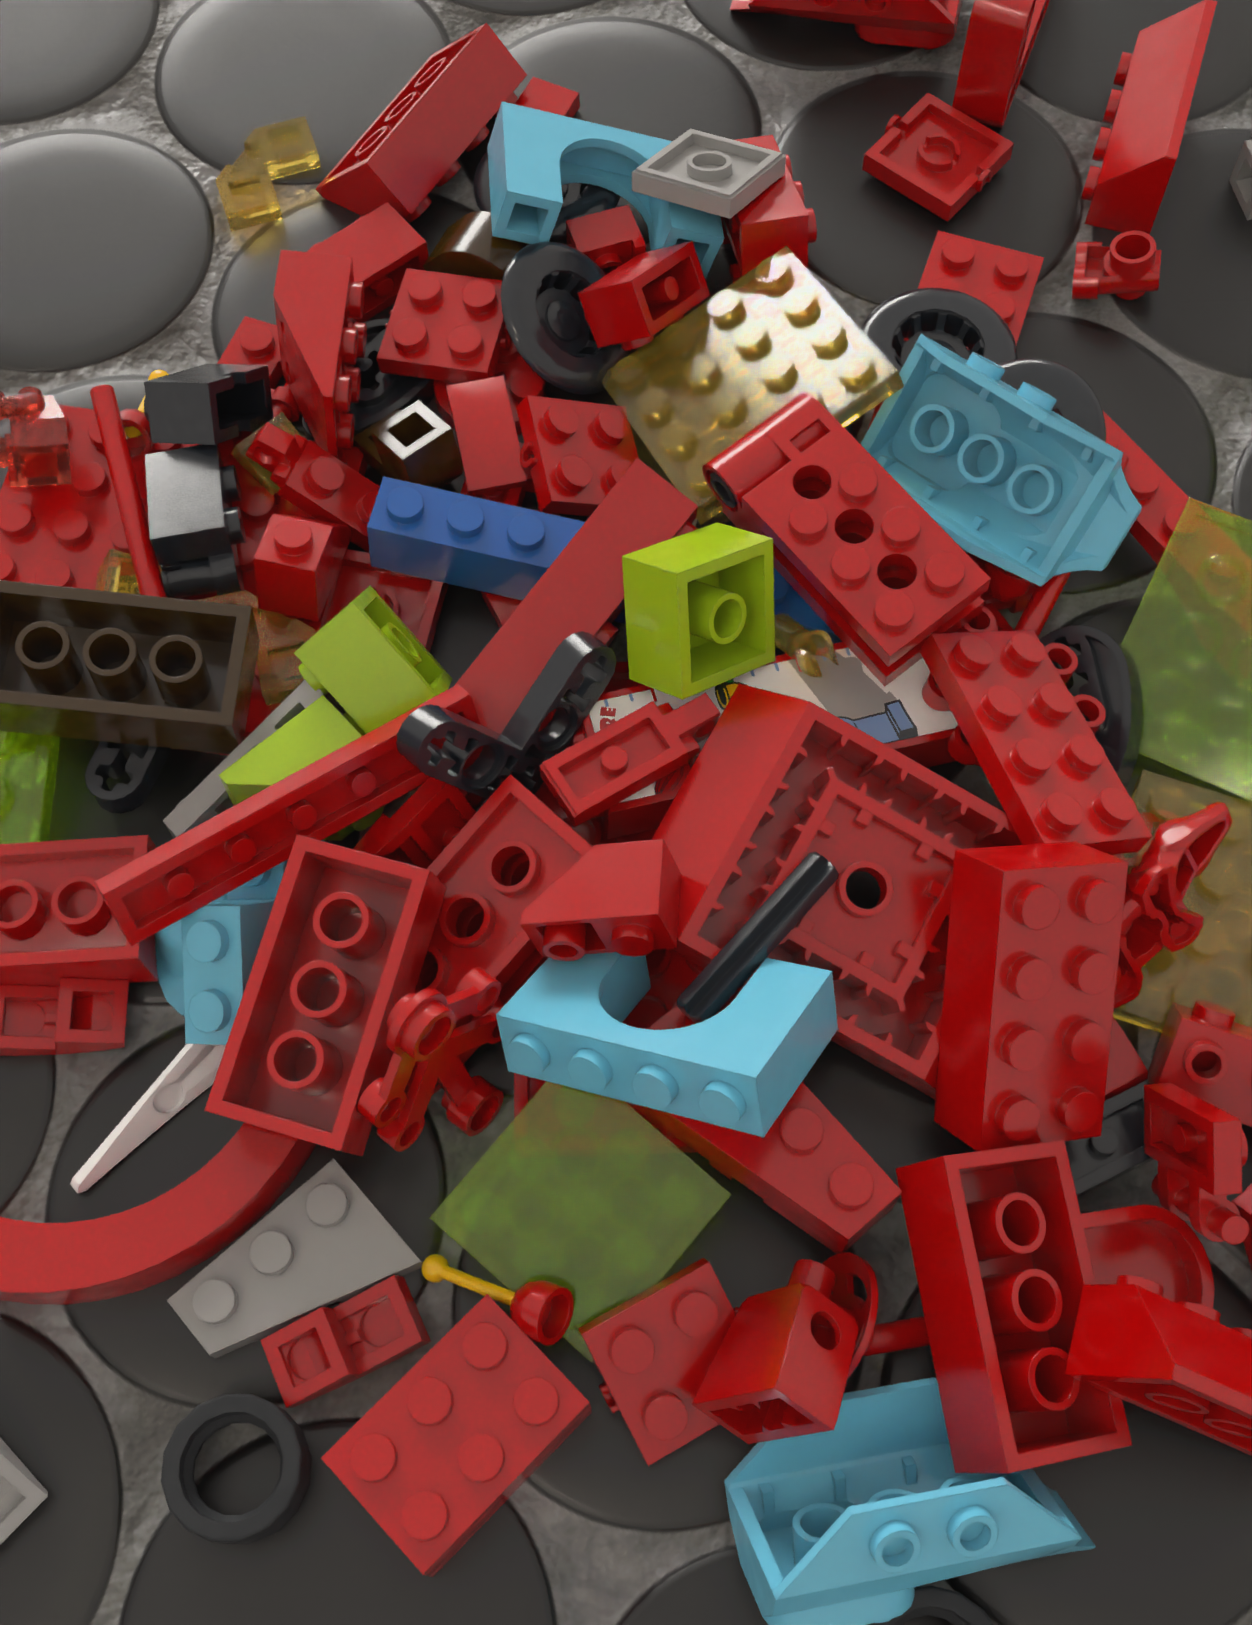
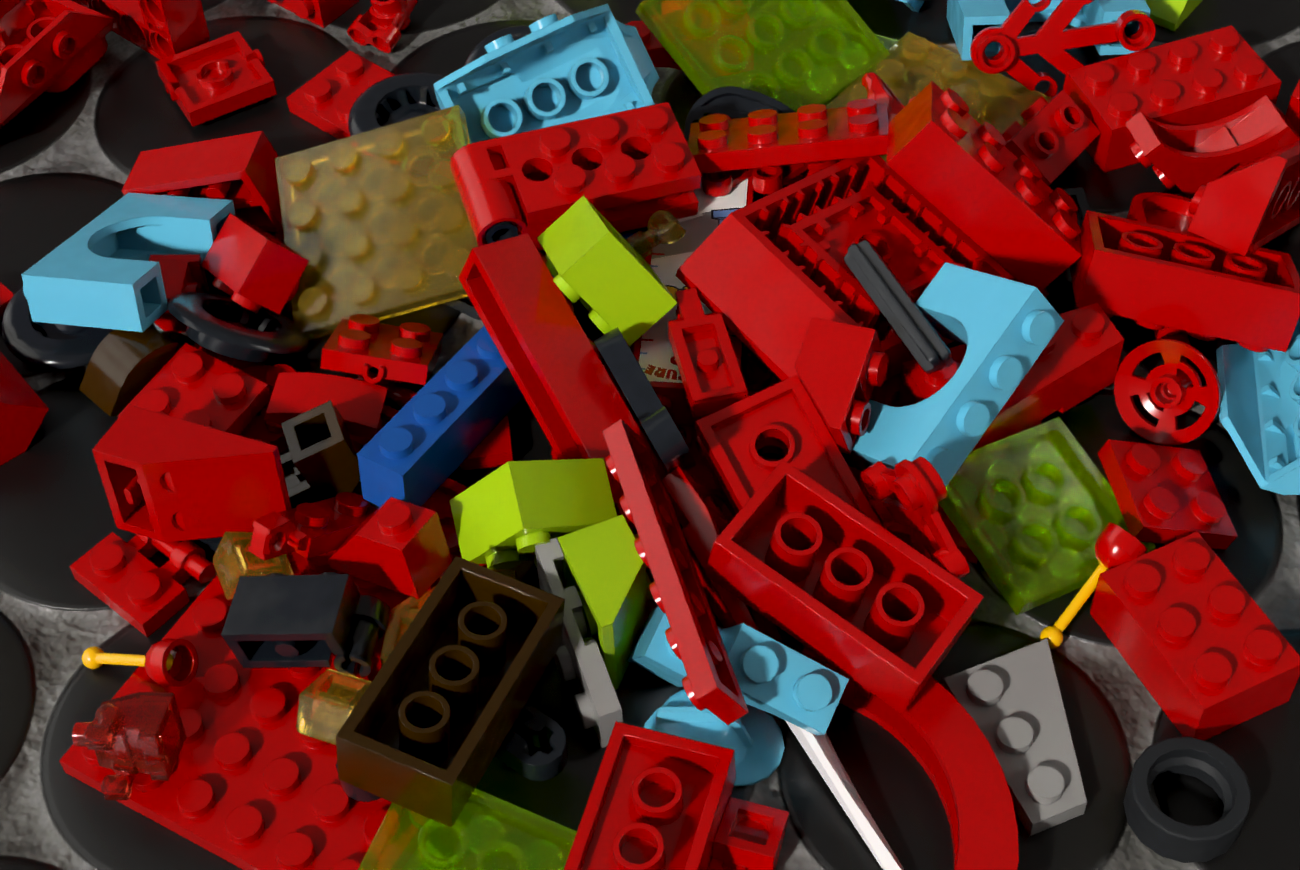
camera: 70 degrees left, 15 degrees down
red bar [90,384,166,597] -> none
black brick [144,364,274,445] -> none
red slope [260,1275,431,1408] -> none
red brick [306,202,429,323] -> none
light grey plate [632,128,786,219] -> none
red torso [692,1259,859,1444] -> none
red plate [1144,1082,1249,1245] -> none

